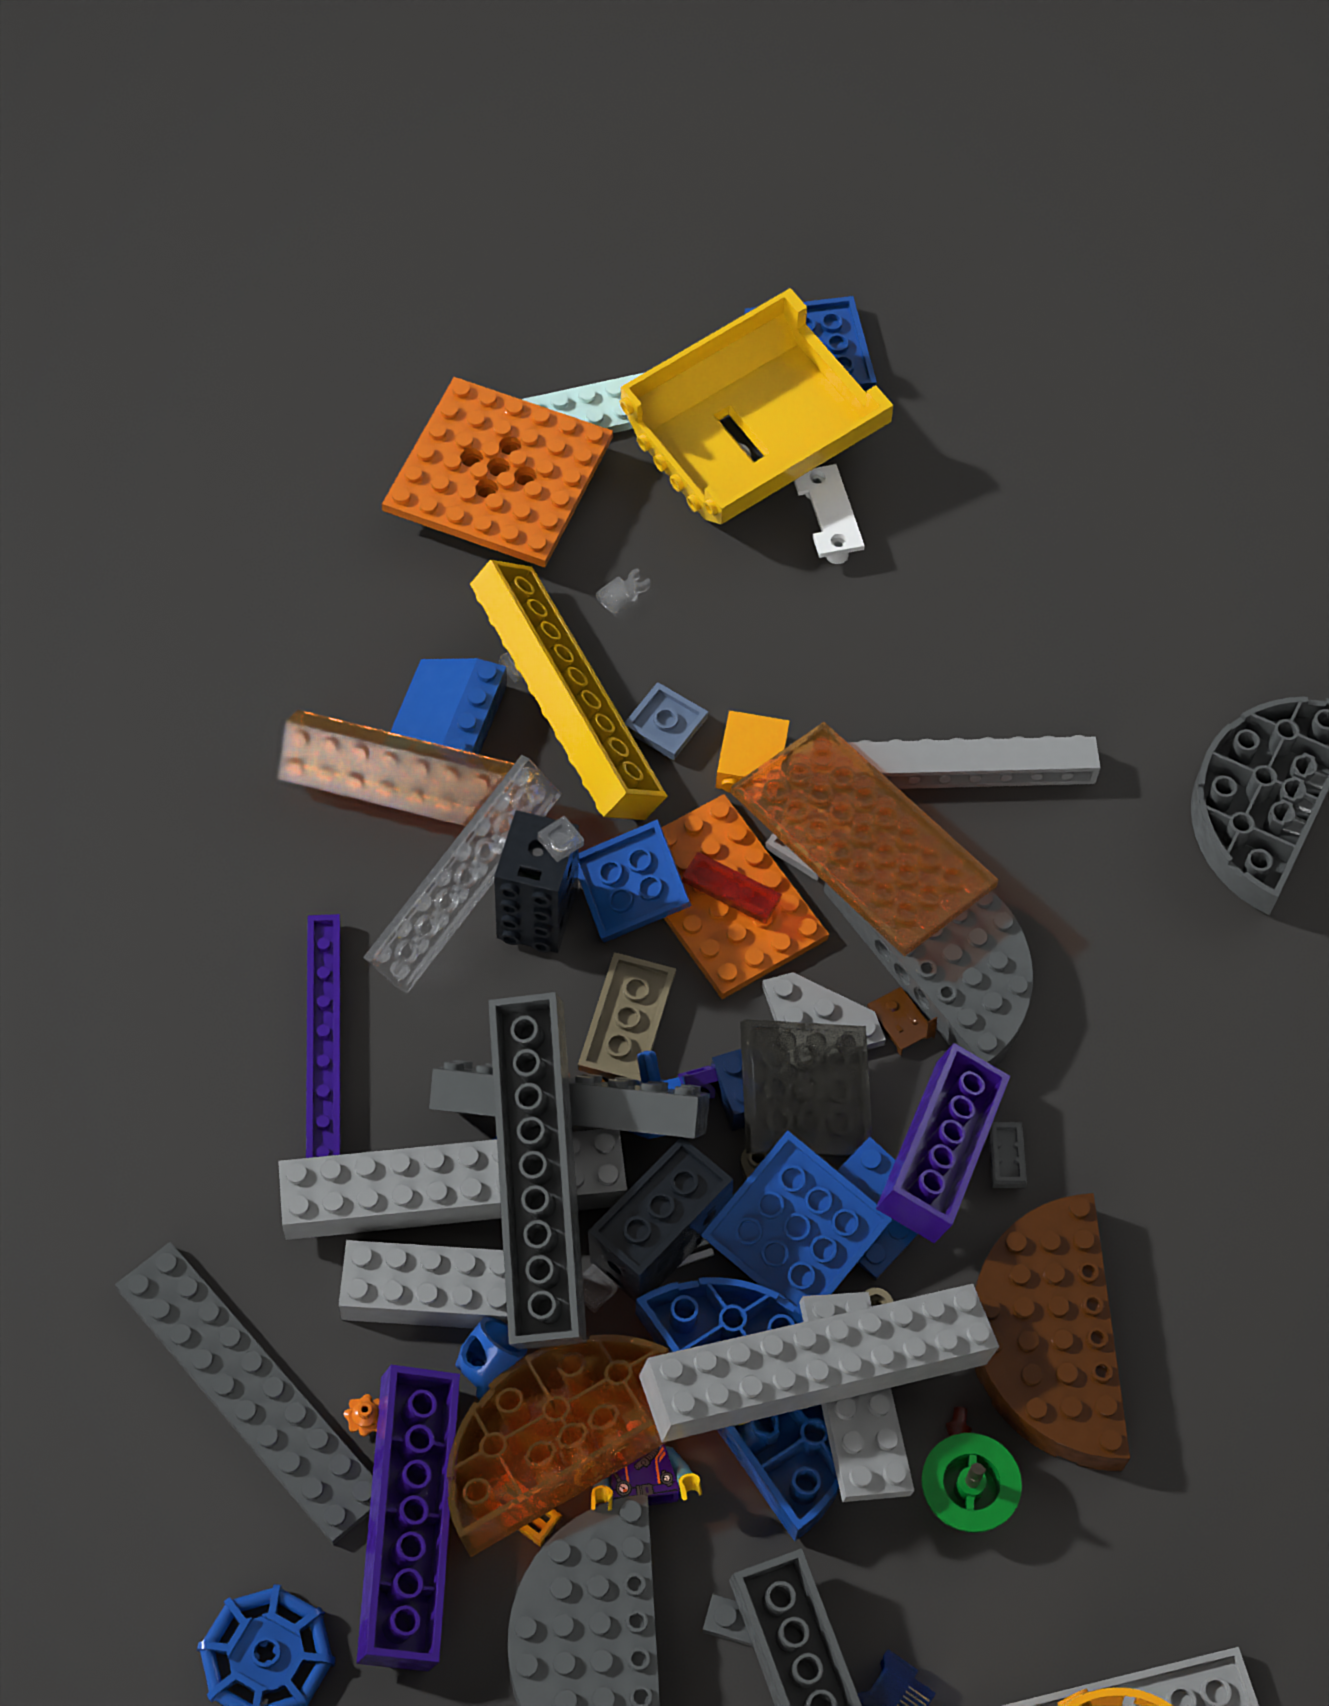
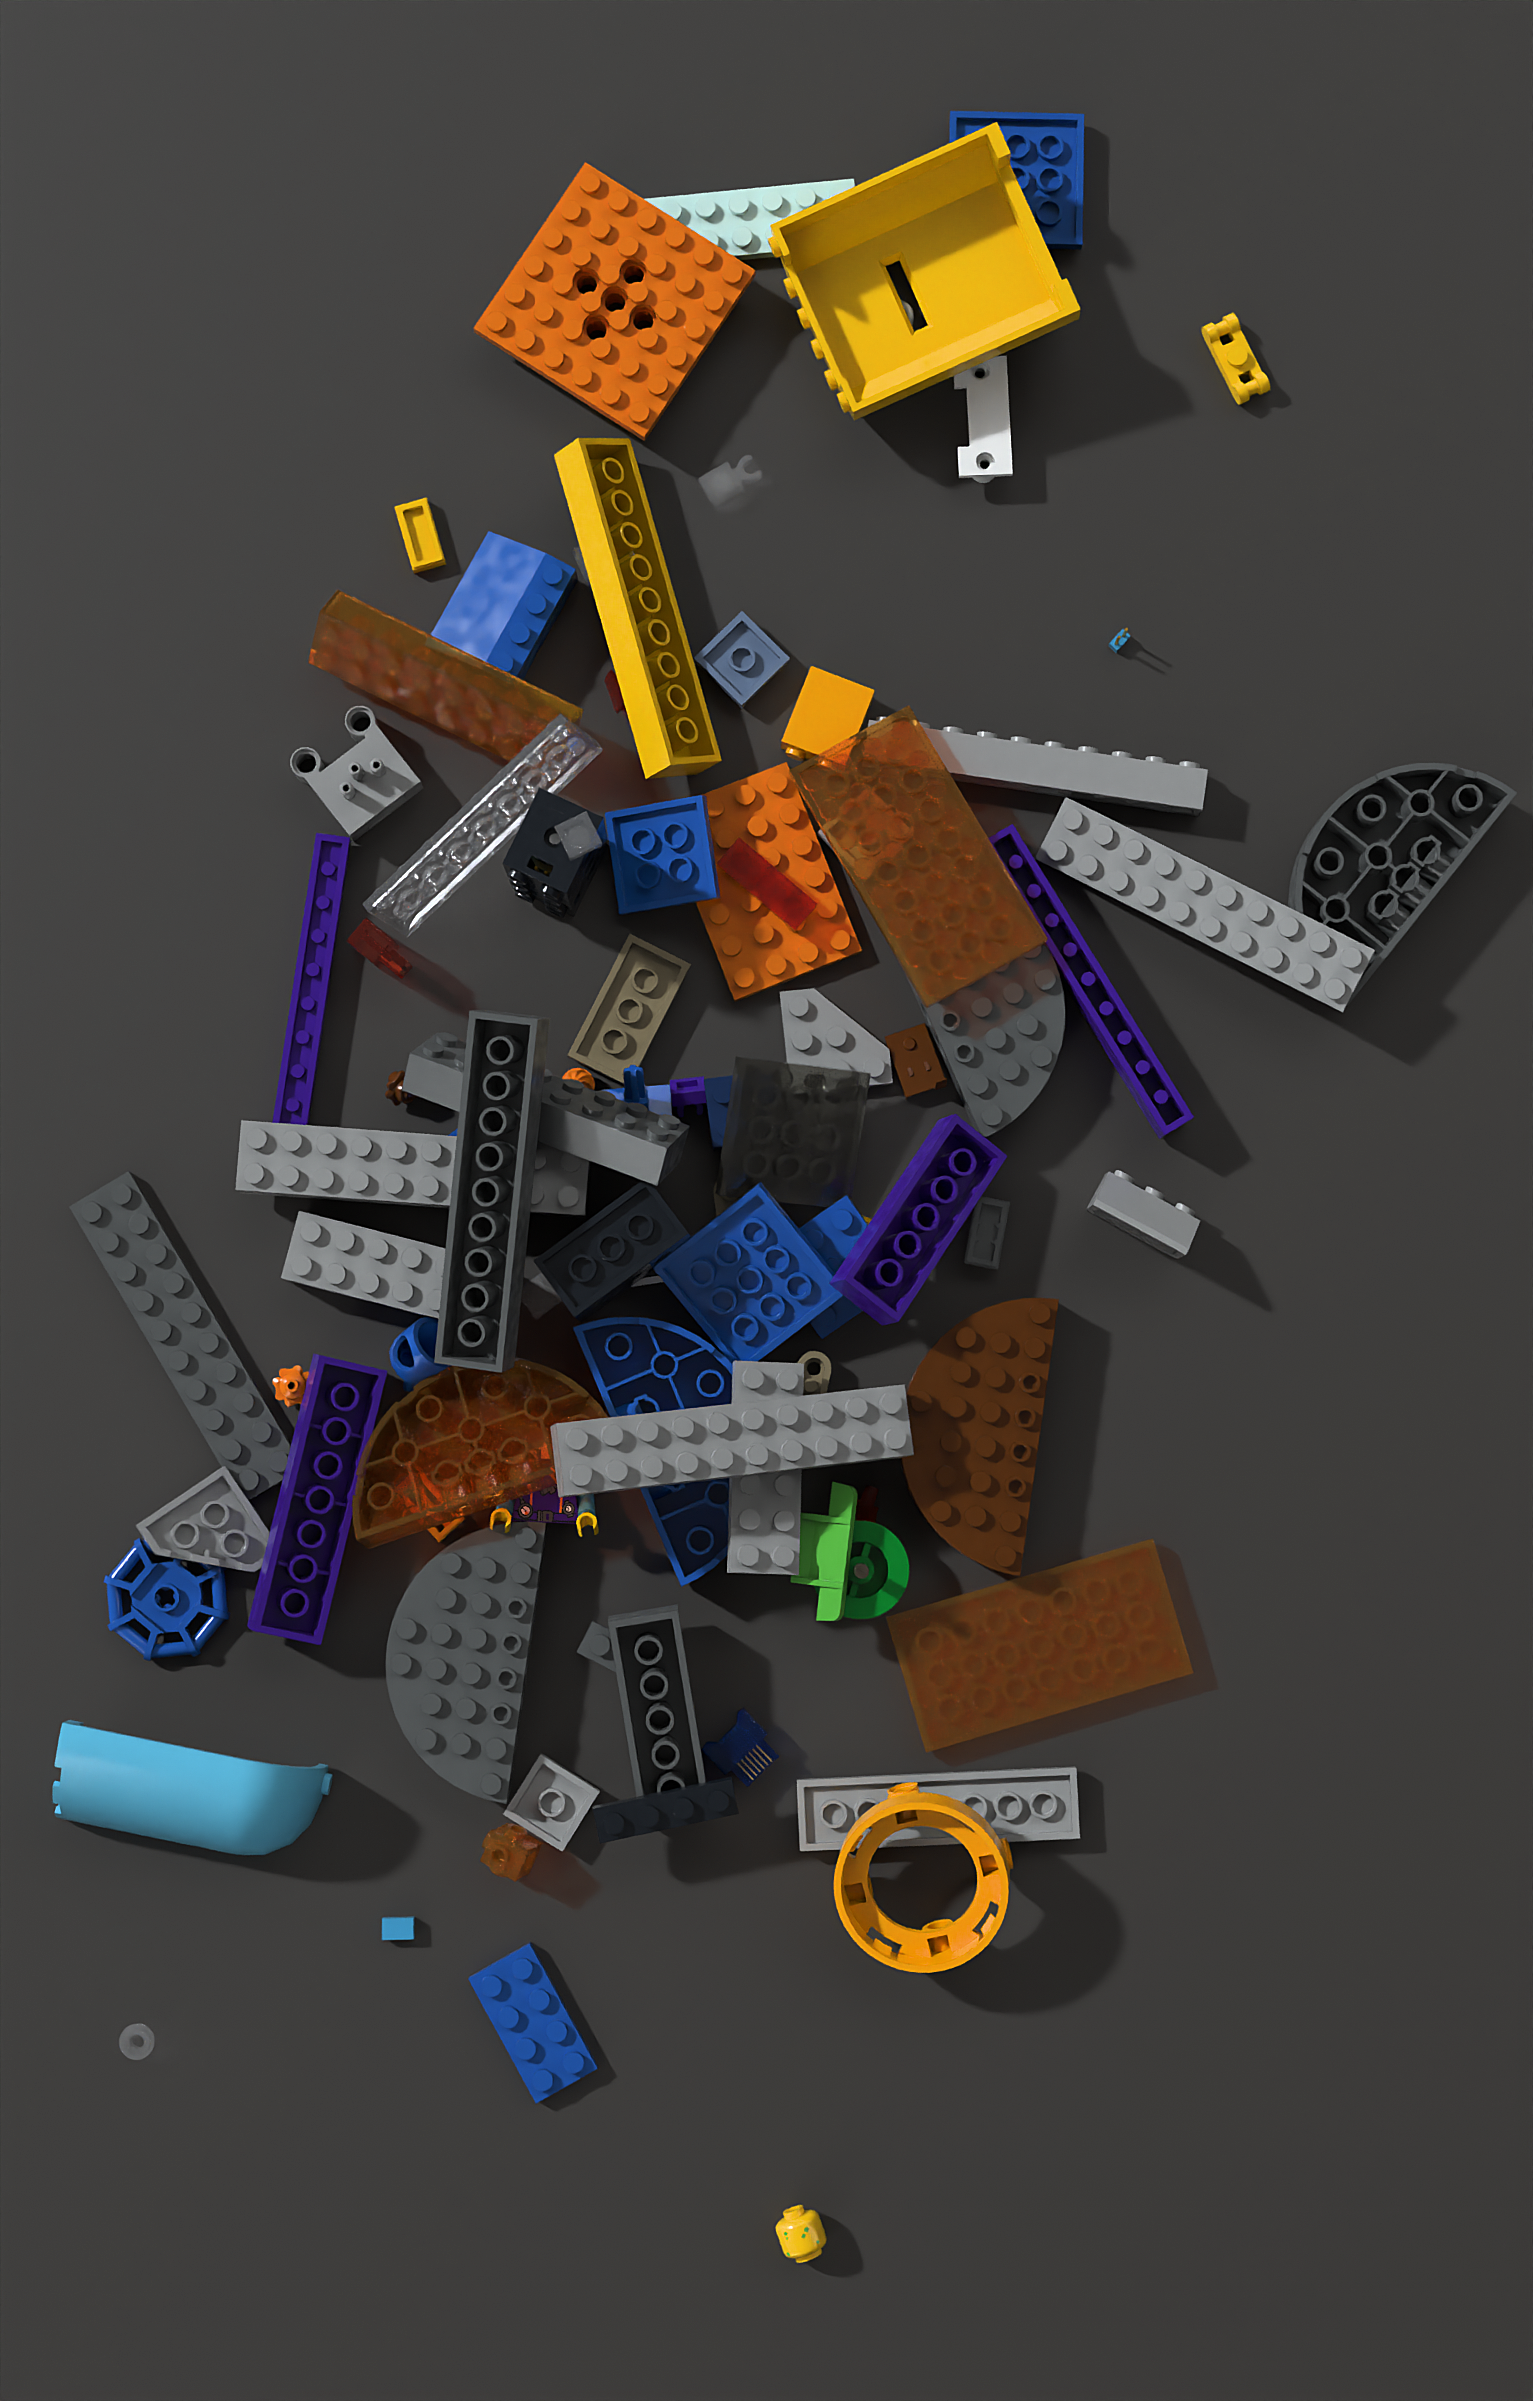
camera: 10 degrees right, 25 degrees up
none -> light grey plate [135,1466,270,1572]
none -> light grey piece [290,706,423,842]
none -> clear red piece [347,918,413,979]
none -> reddish brown plant [385,1070,418,1106]
none -> yellow tile [394,497,446,574]
none -> clear red bar [604,669,627,714]
none -> bright green plate [790,1482,858,1621]
none -> clear orange plate [886,1538,1193,1753]
none -> dark purple brick [980,824,1194,1139]
none -> light grey plate [1035,797,1375,1012]
none -> light grey slope [1086,1170,1200,1259]
none -> dark azure piece [1108,627,1131,653]
none -> yellow plate [1201,313,1271,405]

